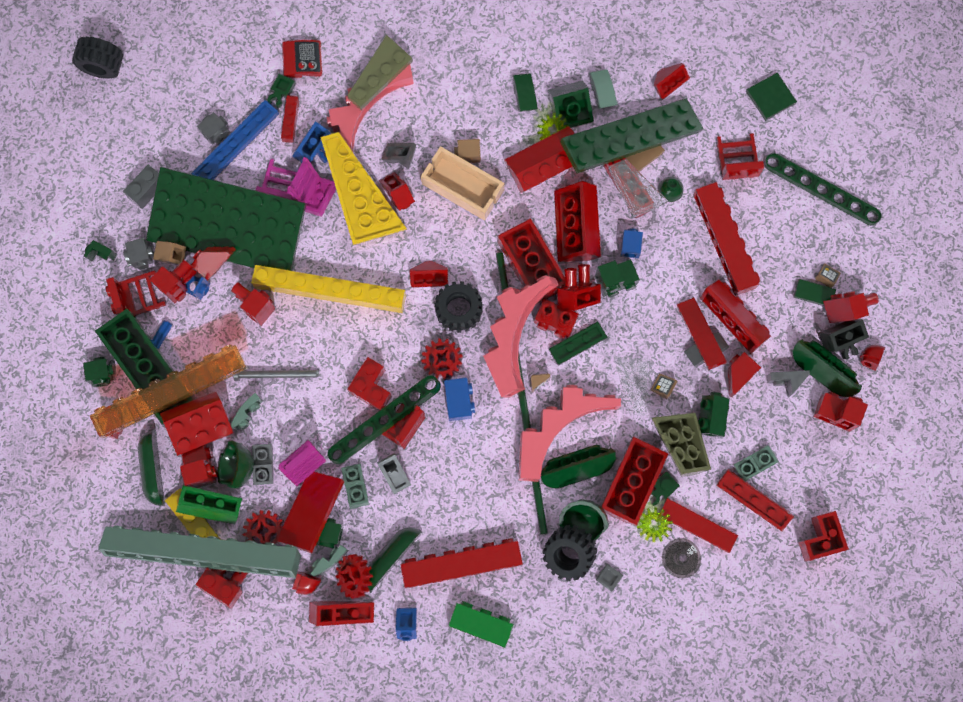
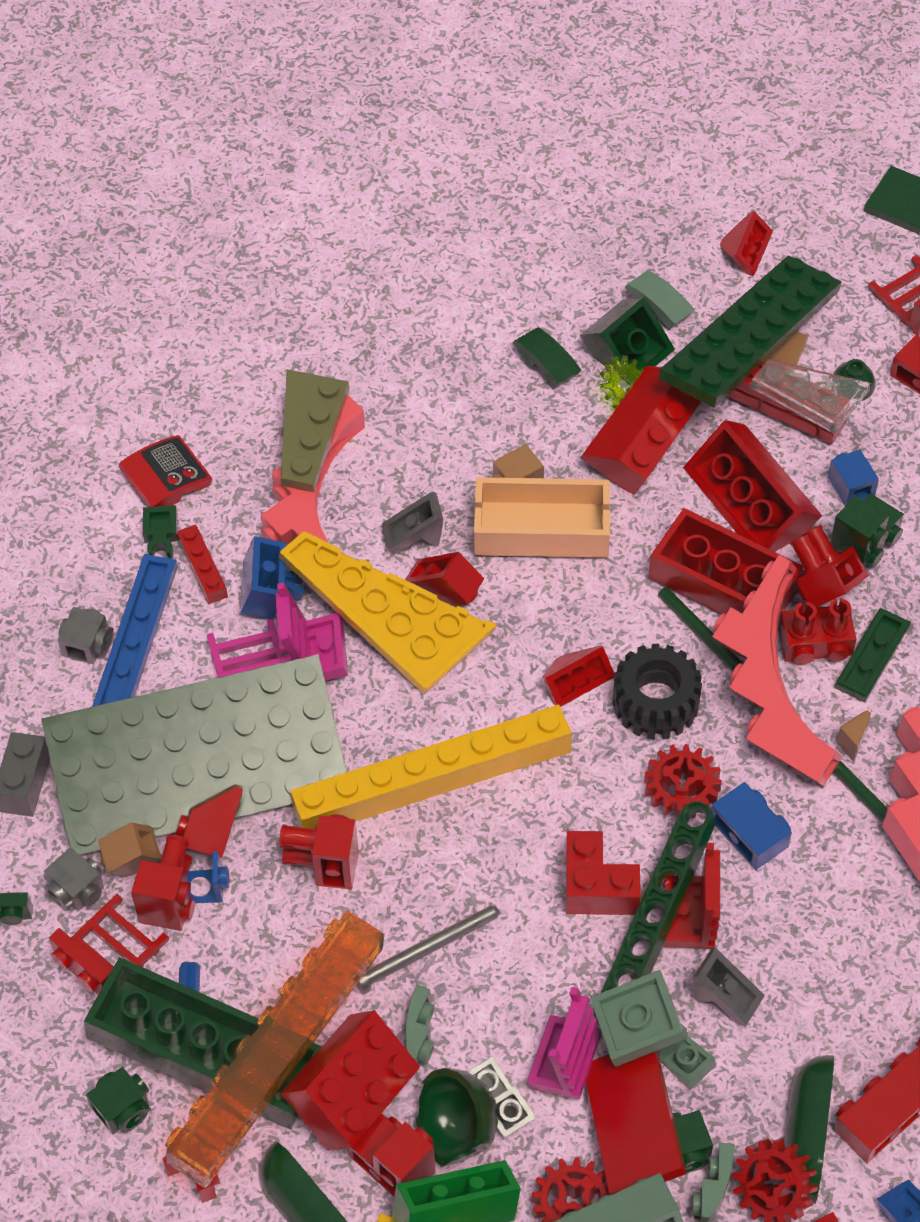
camera: 30 degrees left, 20 degrees down
none -> sand green plate [590,970,686,1067]

